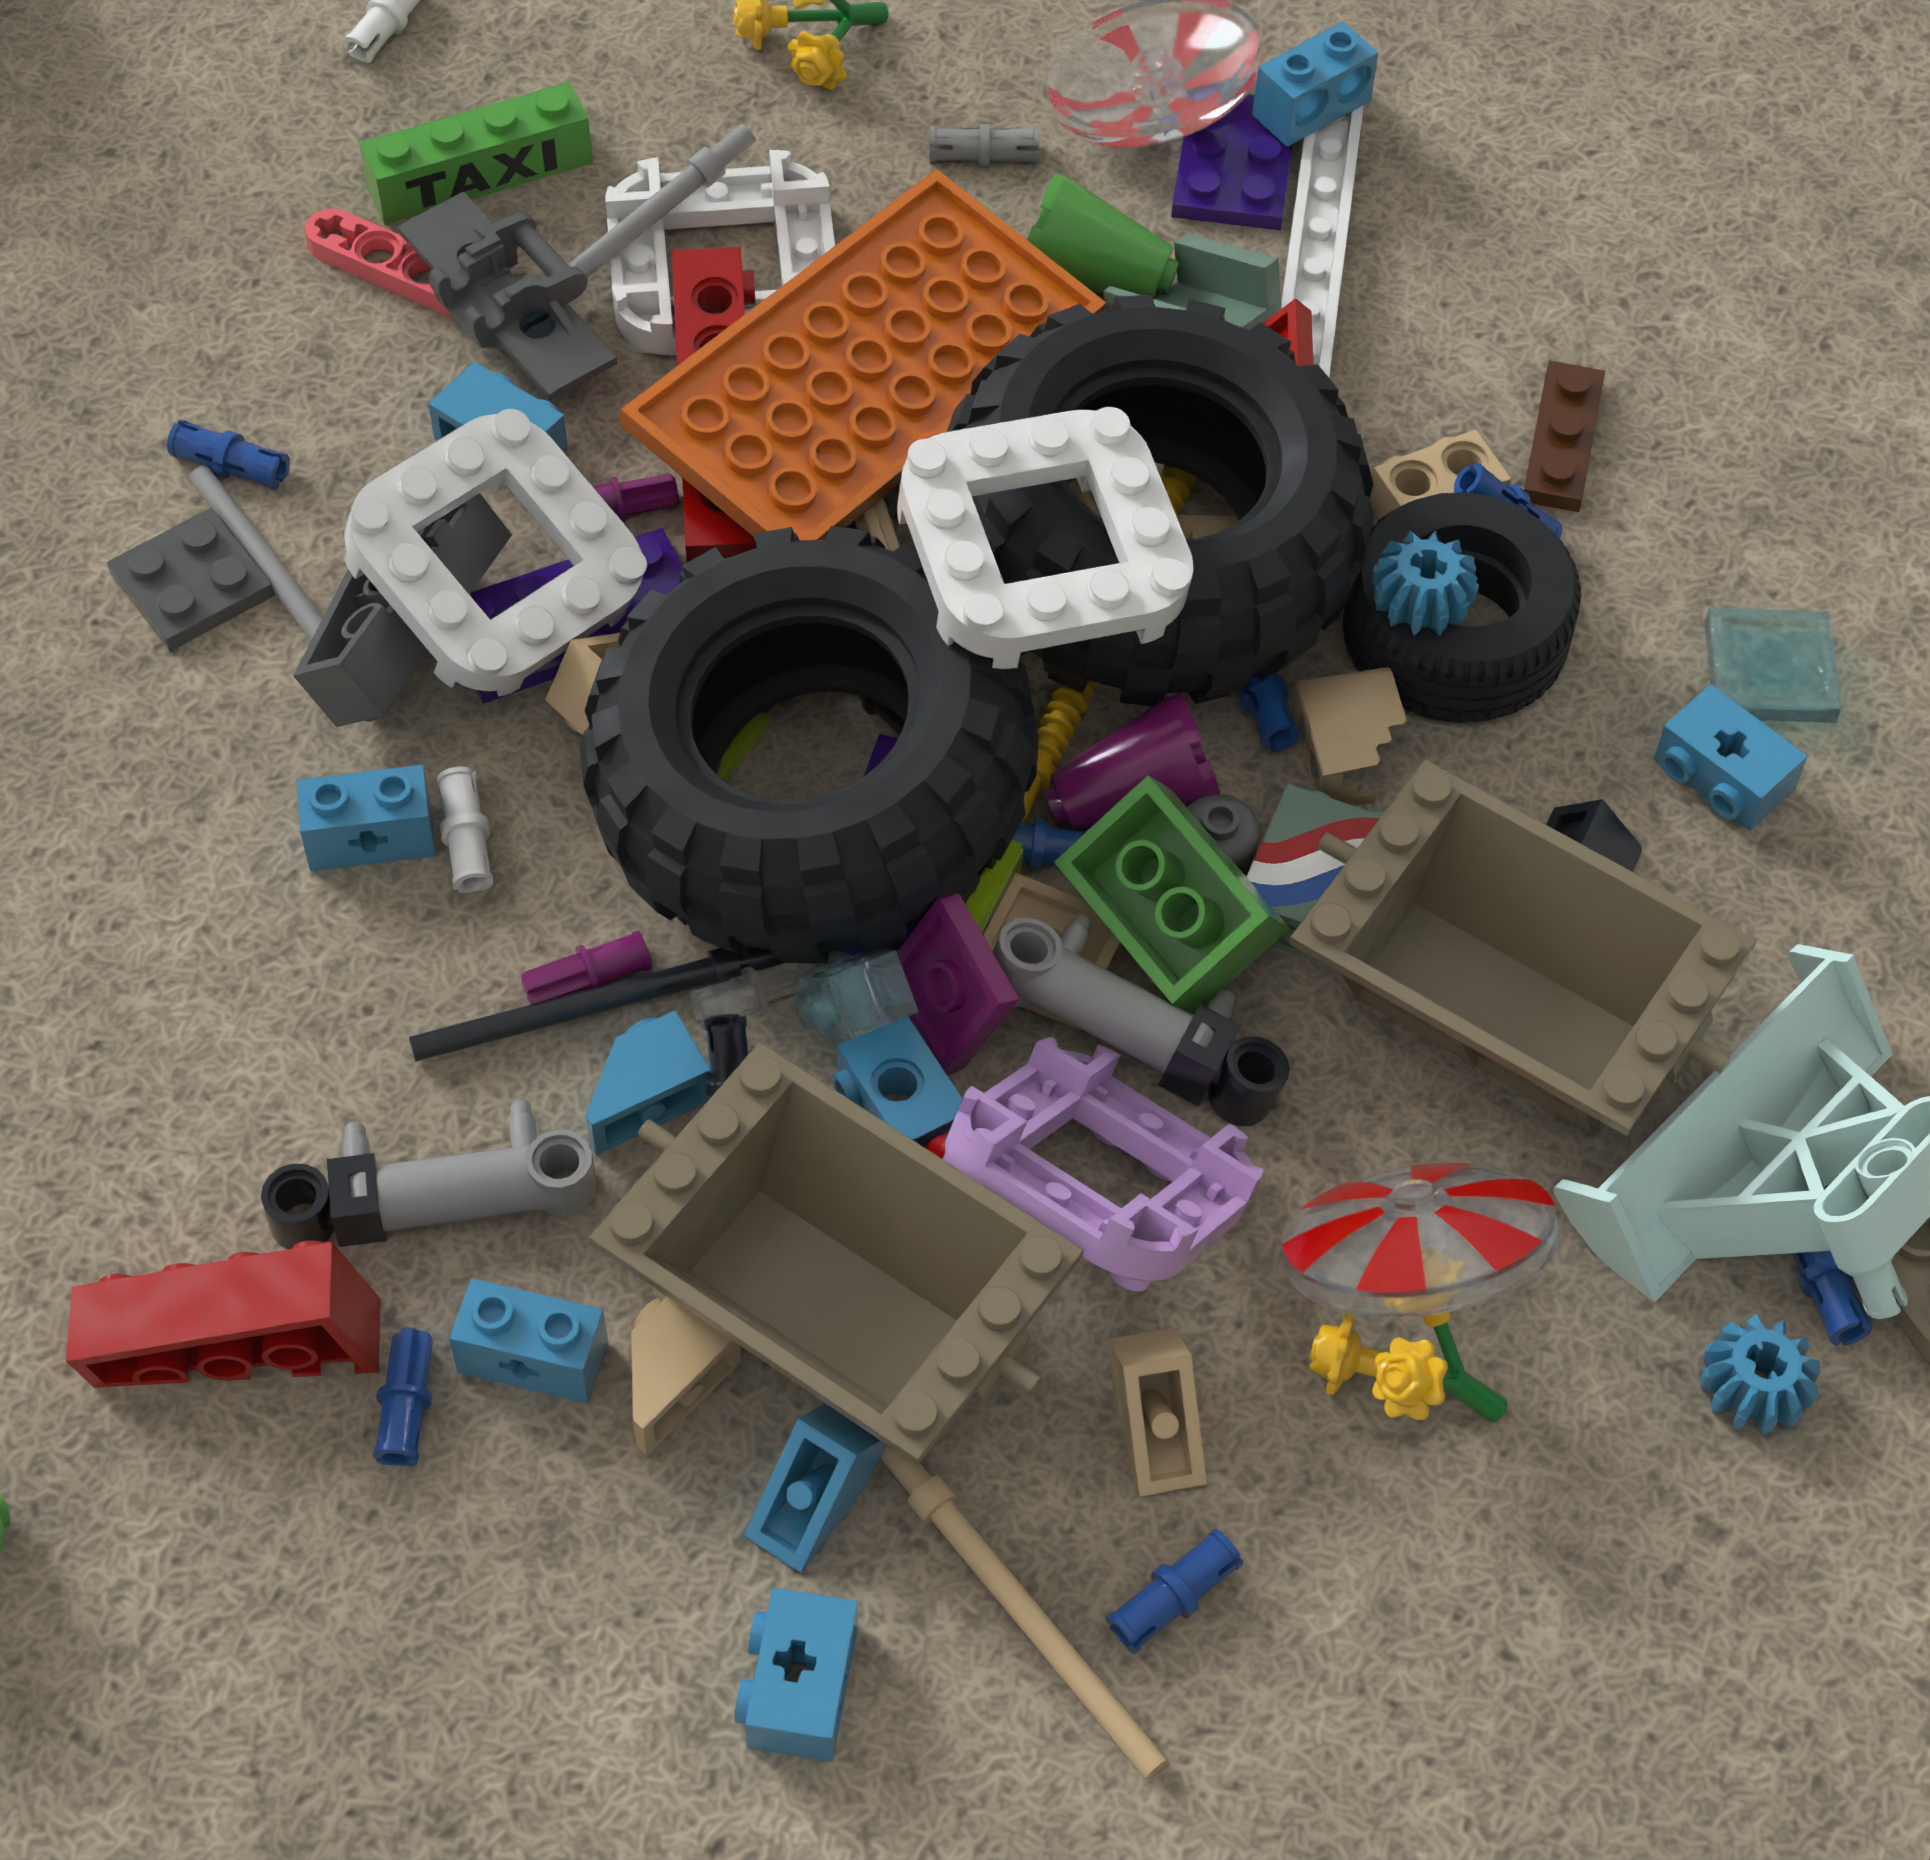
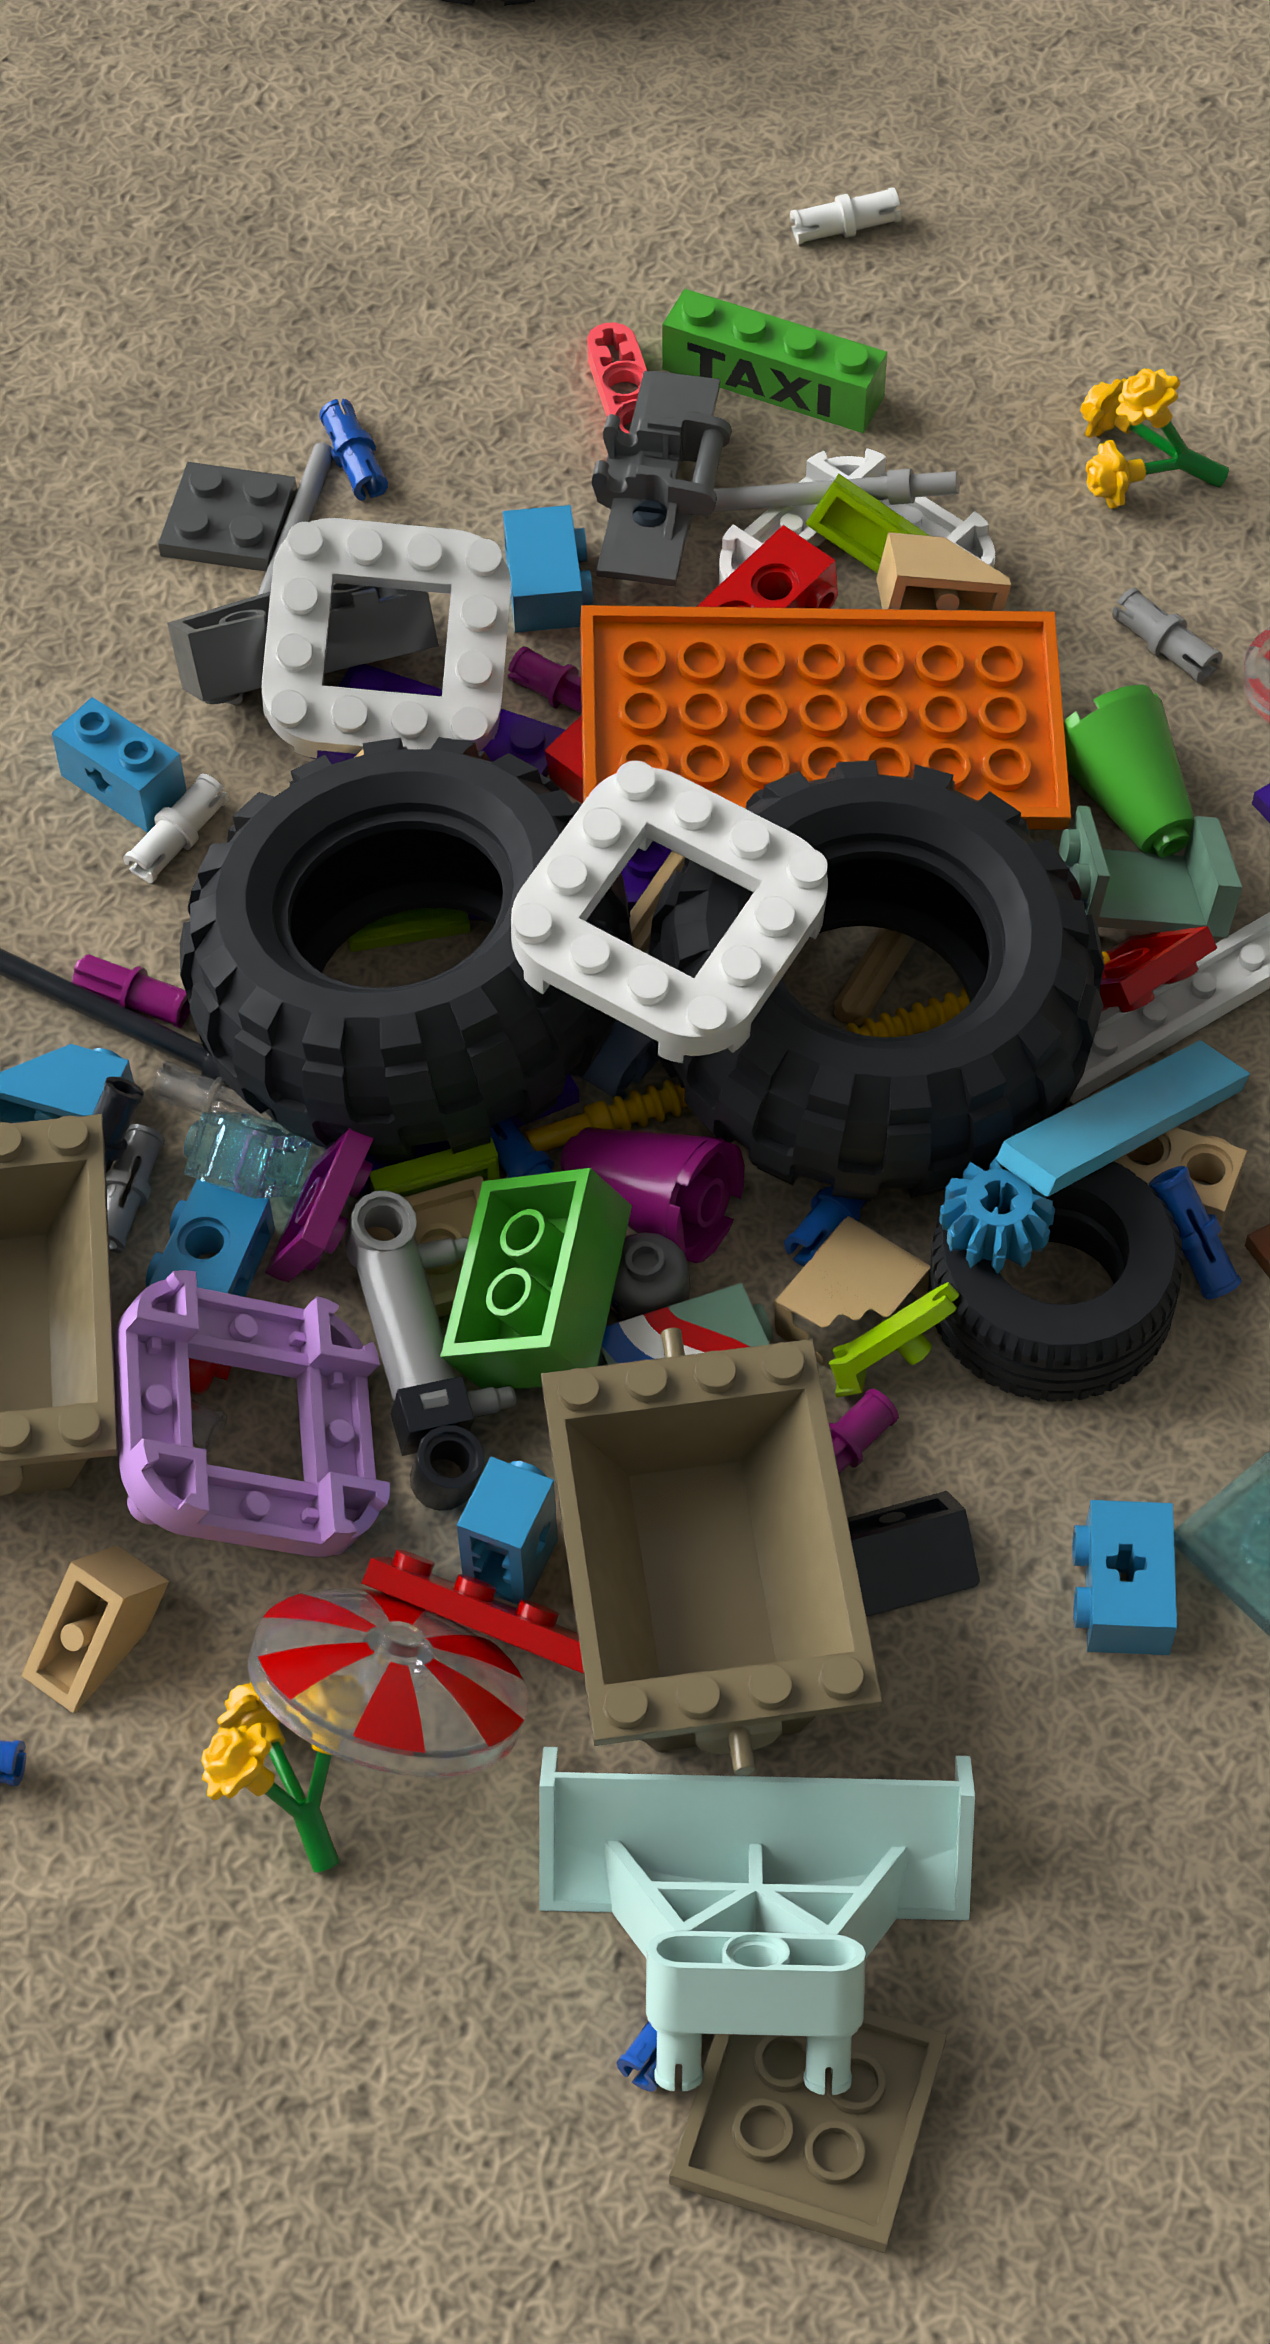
camera: 50 degrees right, 0 degrees up
dark azure gear [1700,1313,1820,1437] -> none
none -> red plate [361,1549,584,1674]
none -> dark azure brick [457,1457,558,1605]
none -> lime tile [805,474,930,573]
none -> lime piece [829,1282,959,1398]
none -> tan slope [876,532,1011,611]
none -> medium azure tile [995,1040,1250,1196]

